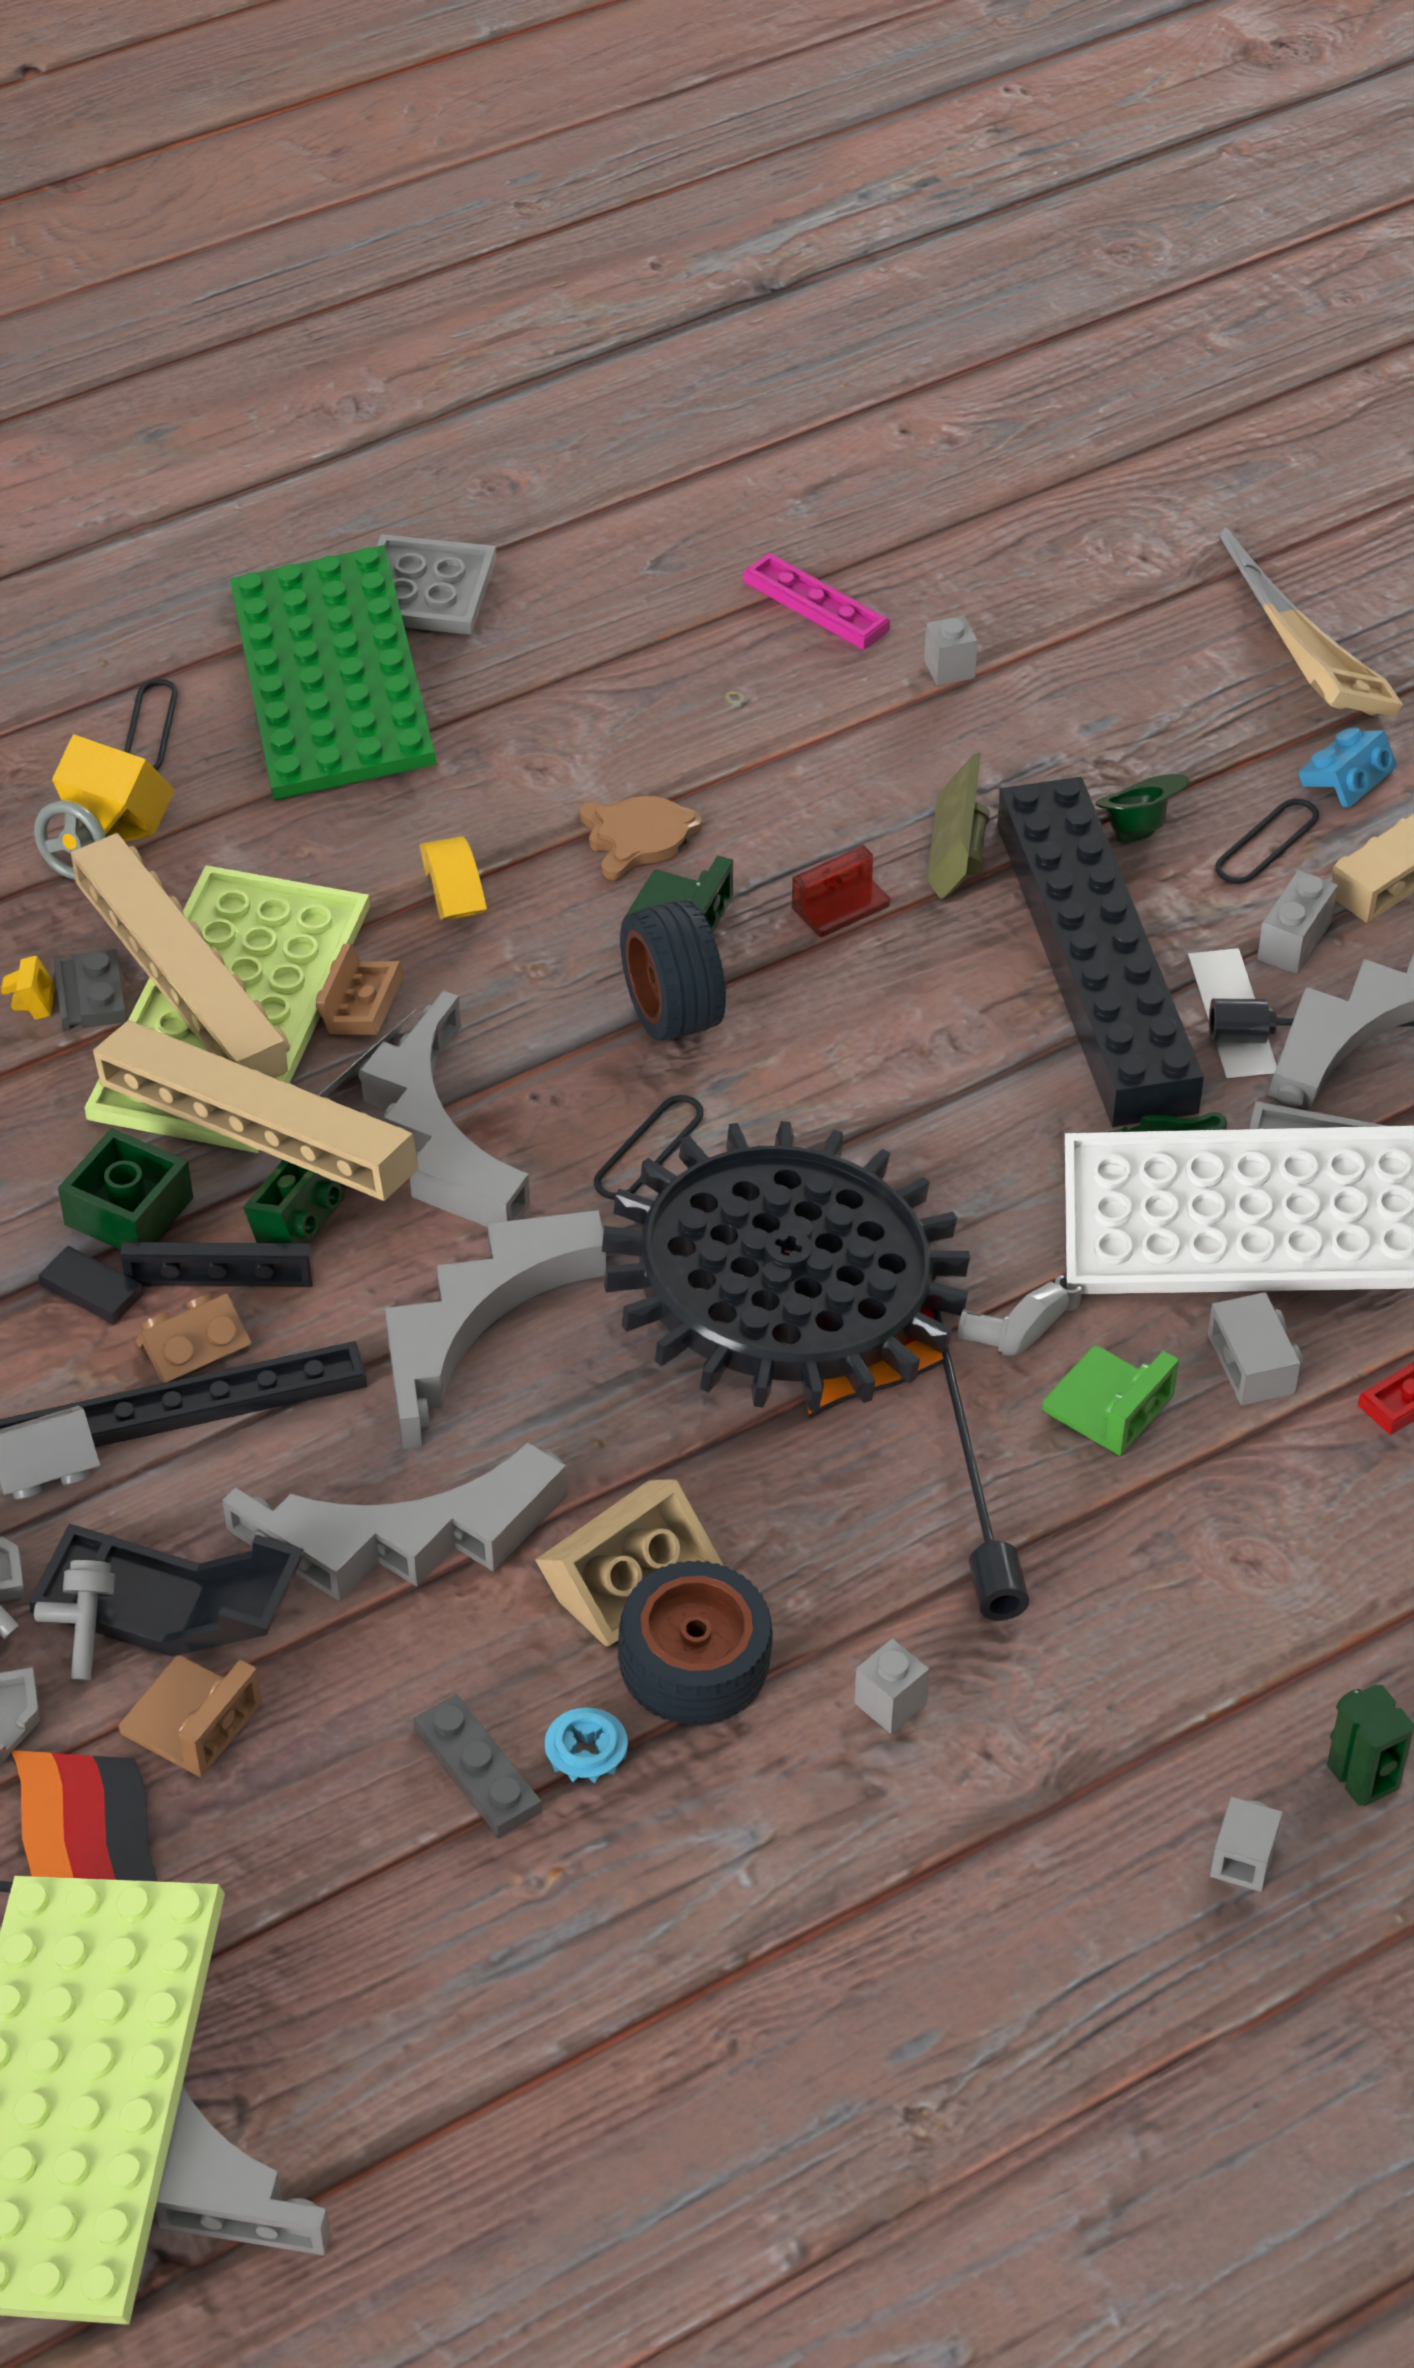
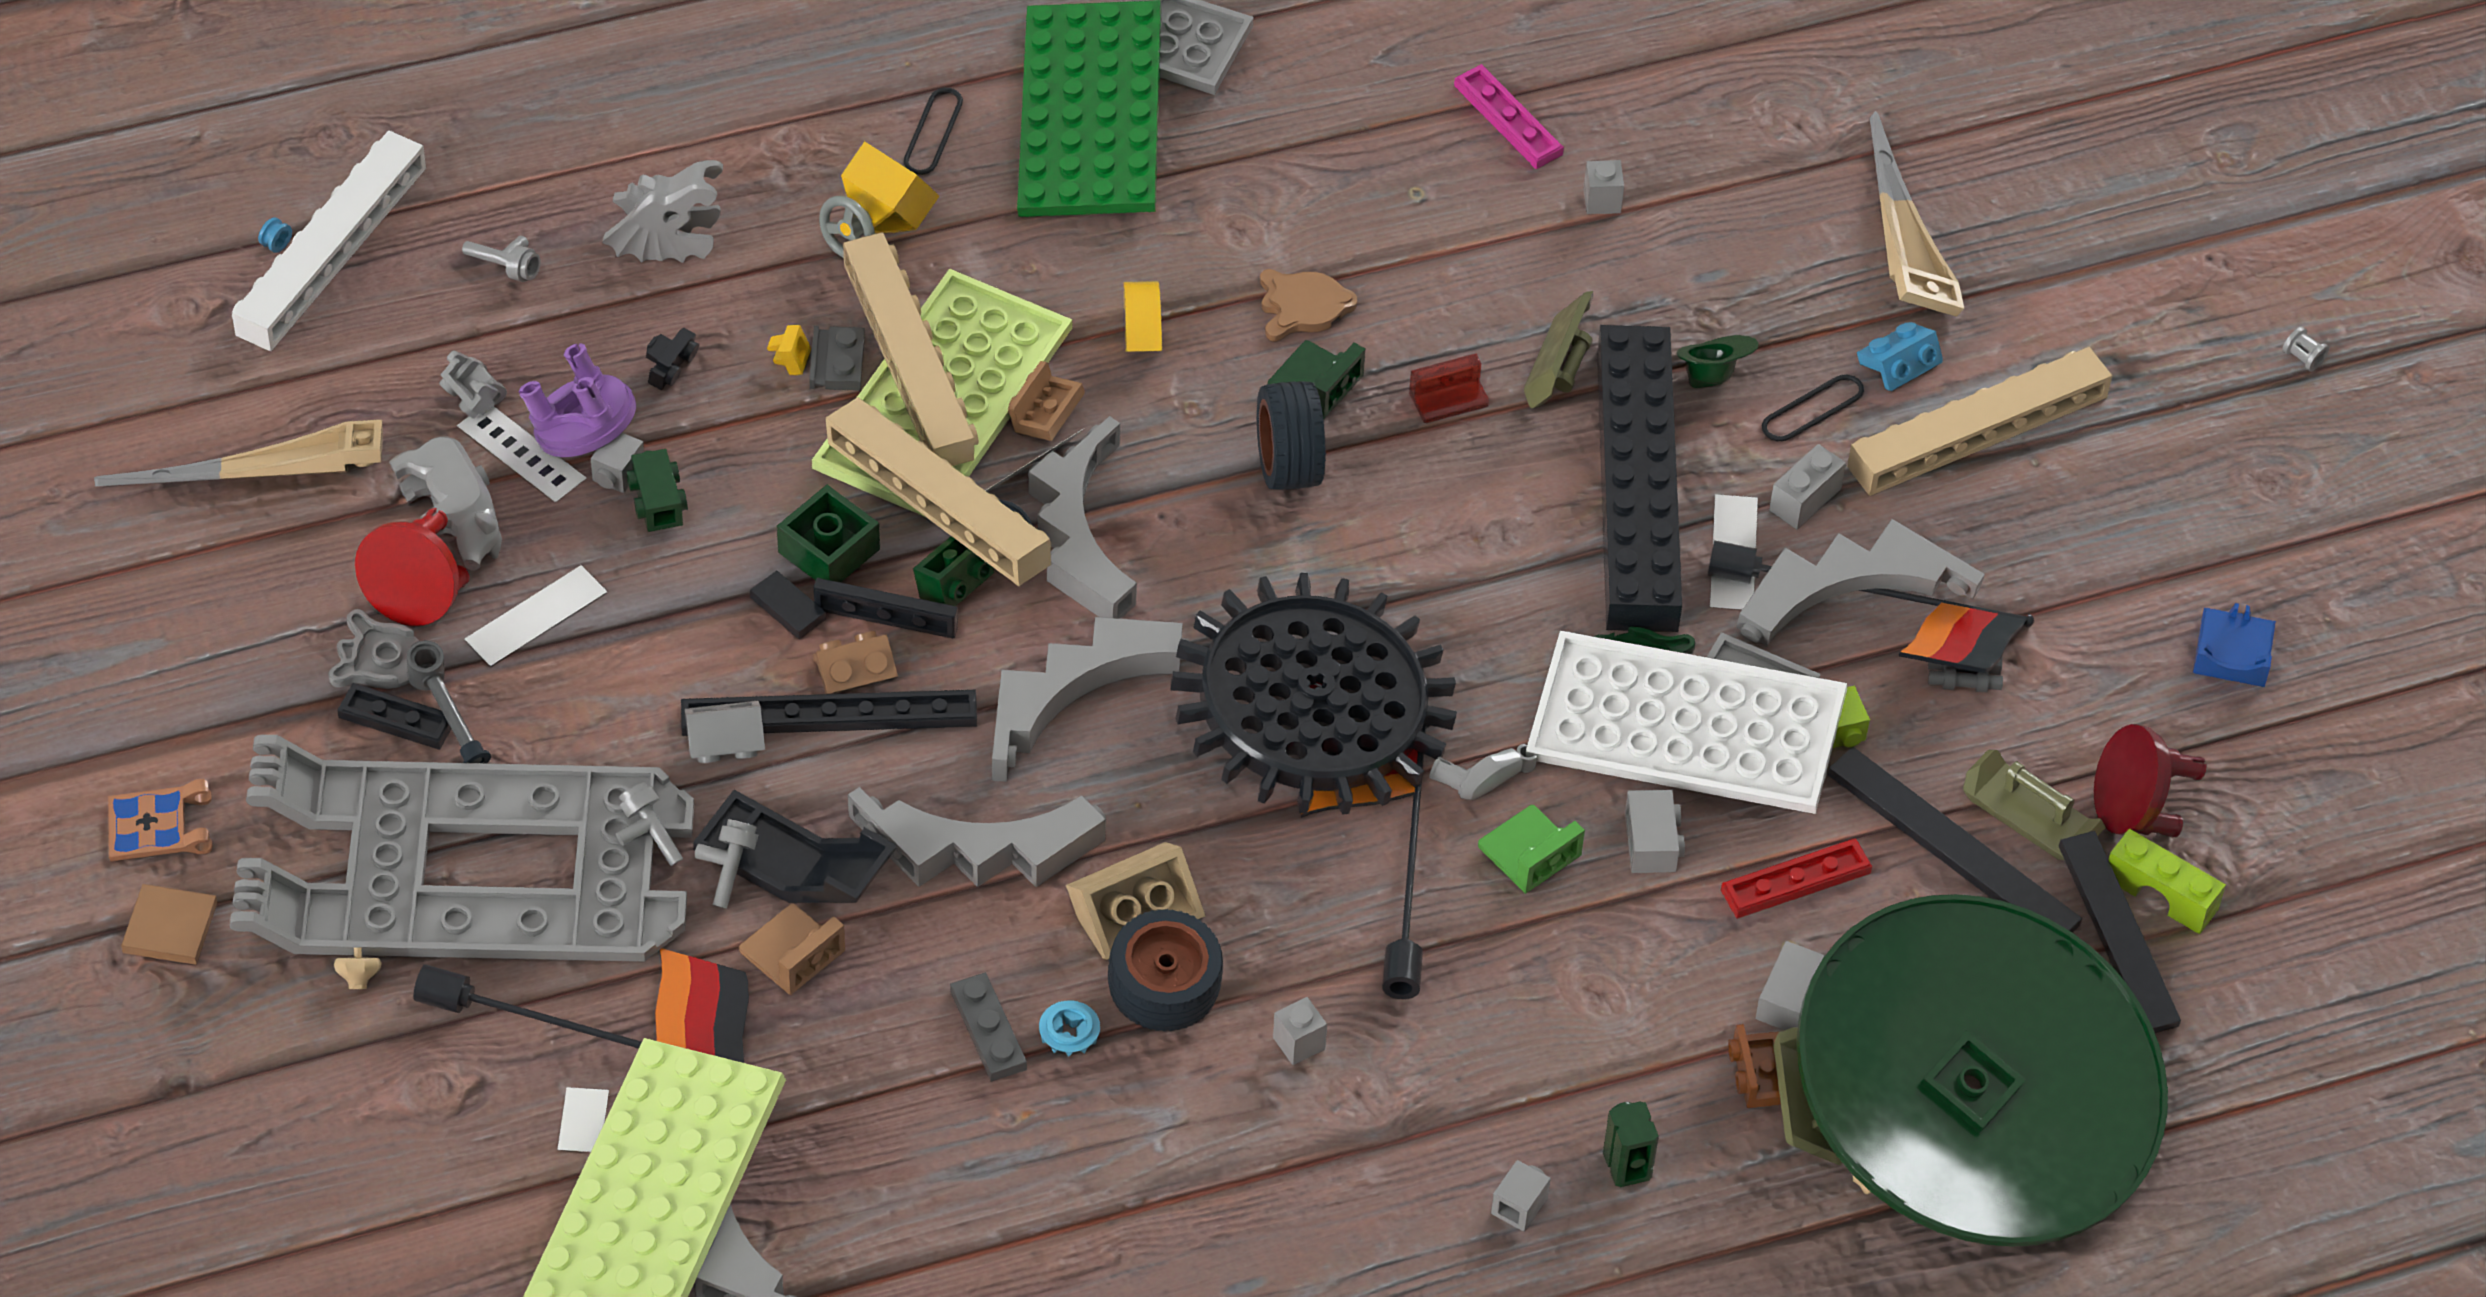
camera: 10 degrees right, 5 degrees up
black piece [594,1095,703,1200] -> none

